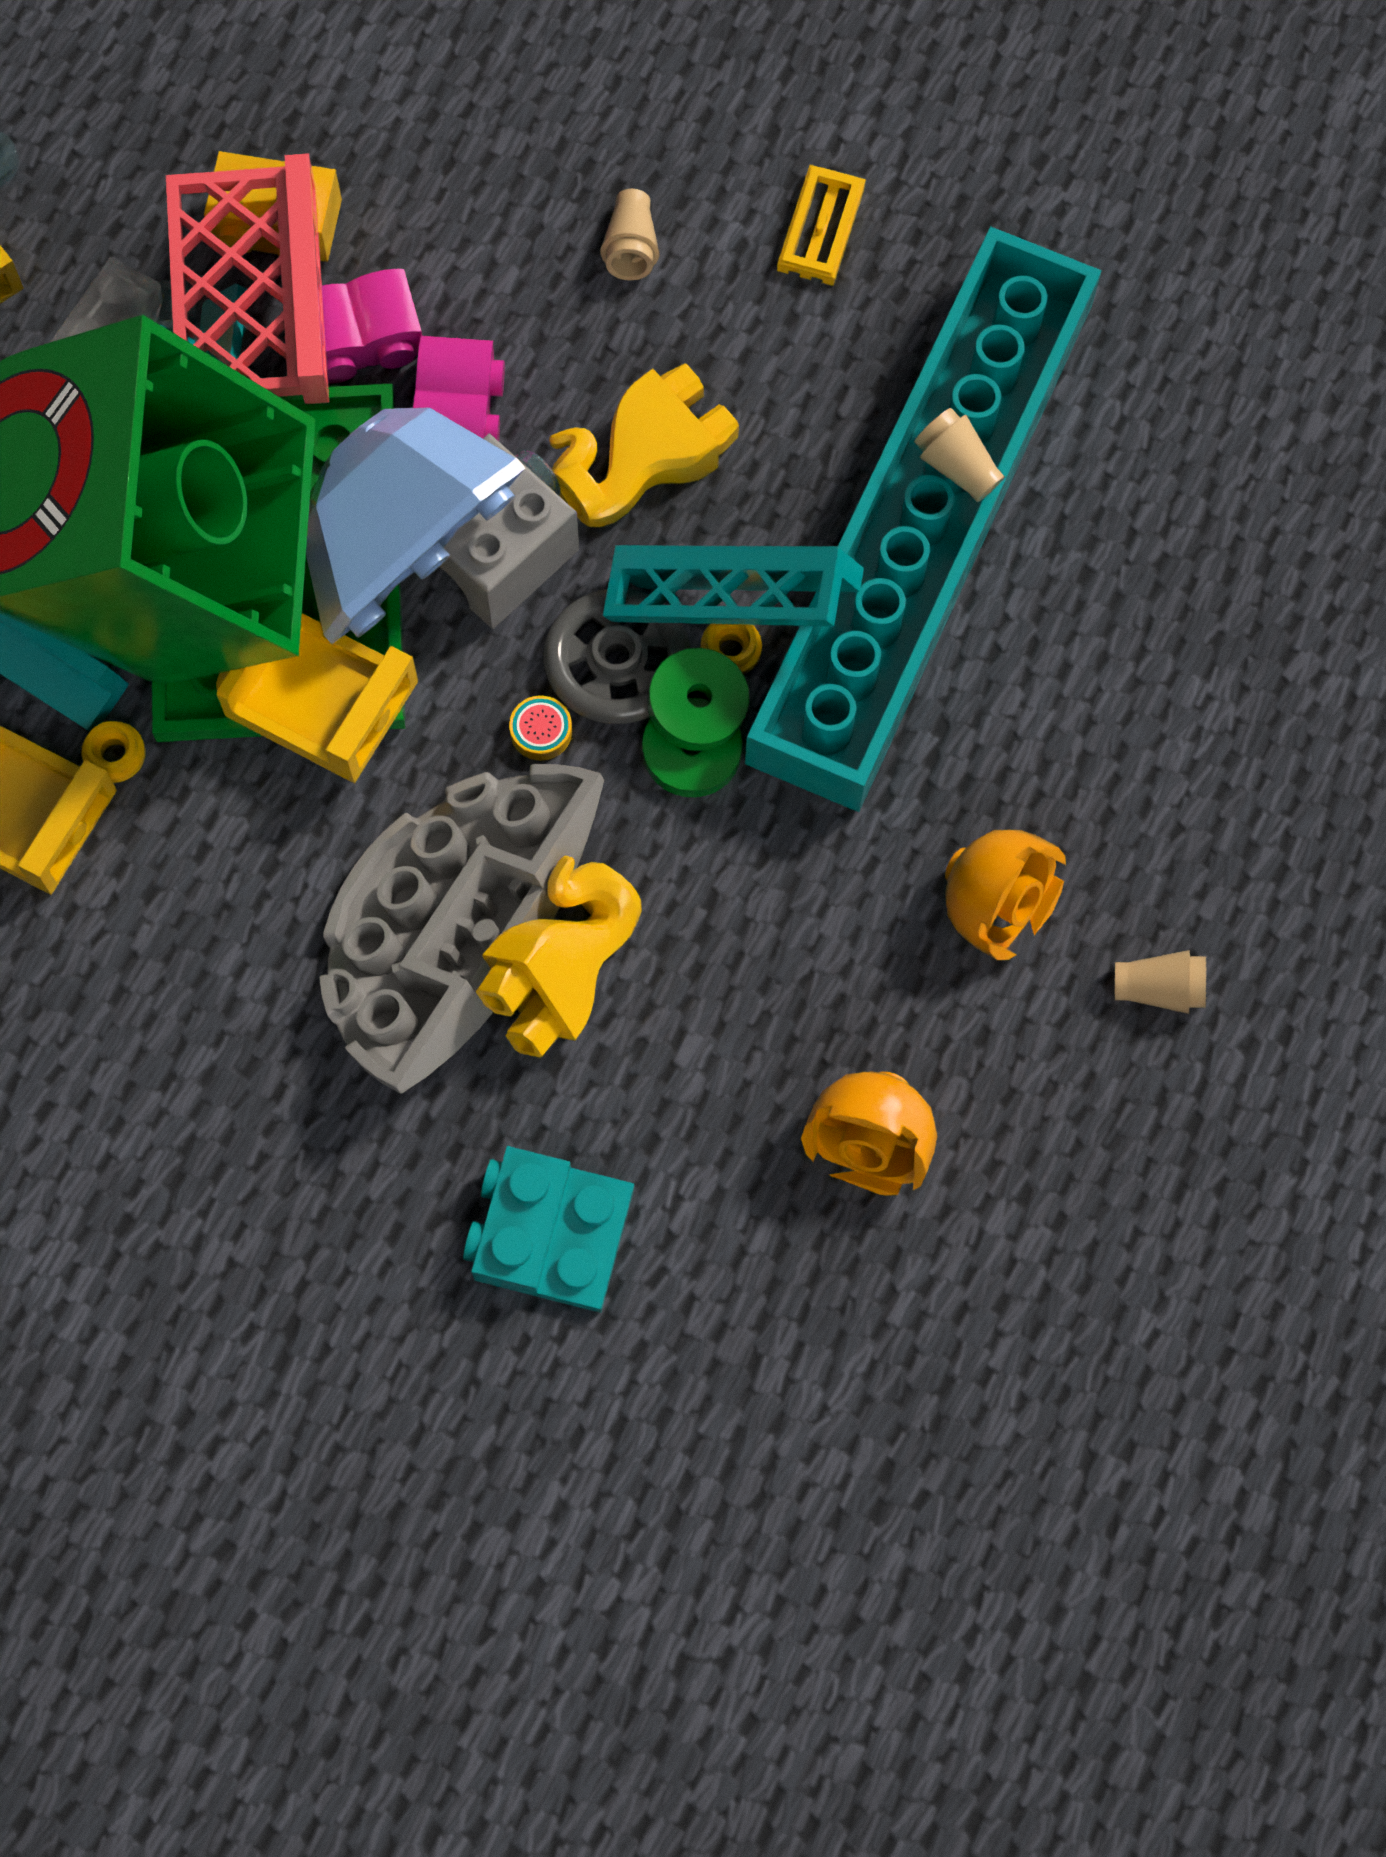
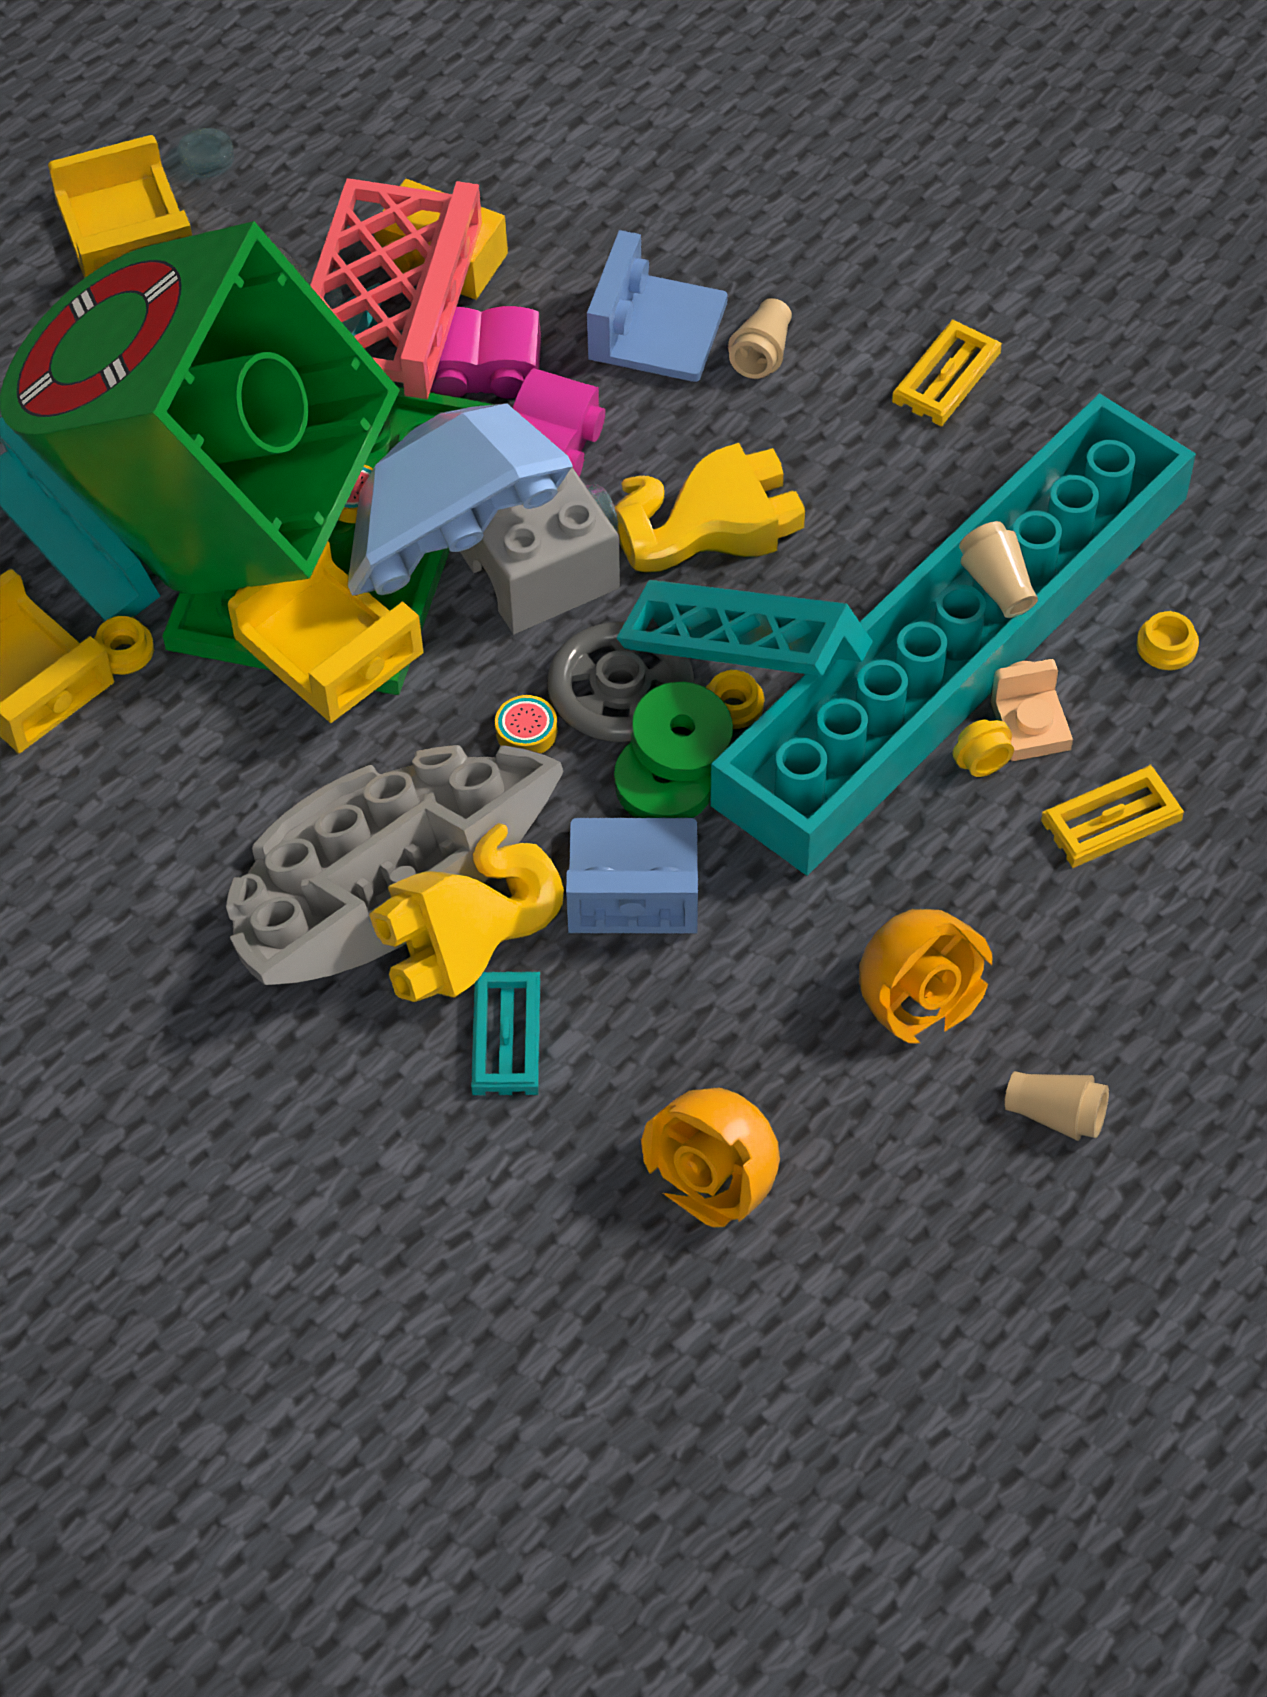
camera: 20 degrees right, 15 degrees down
teal plate [463,1146,635,1313] -> none
none -> teal tile [471,972,541,1095]
none -> medium blue bracket [566,818,698,933]
none -> medium blue bracket [587,230,727,382]
none -> yellow plate [953,720,1014,777]
none -> light nougat bracket [991,659,1073,762]
none -> yellow tile [1041,765,1184,868]
none -> yellow plate [1136,611,1199,670]

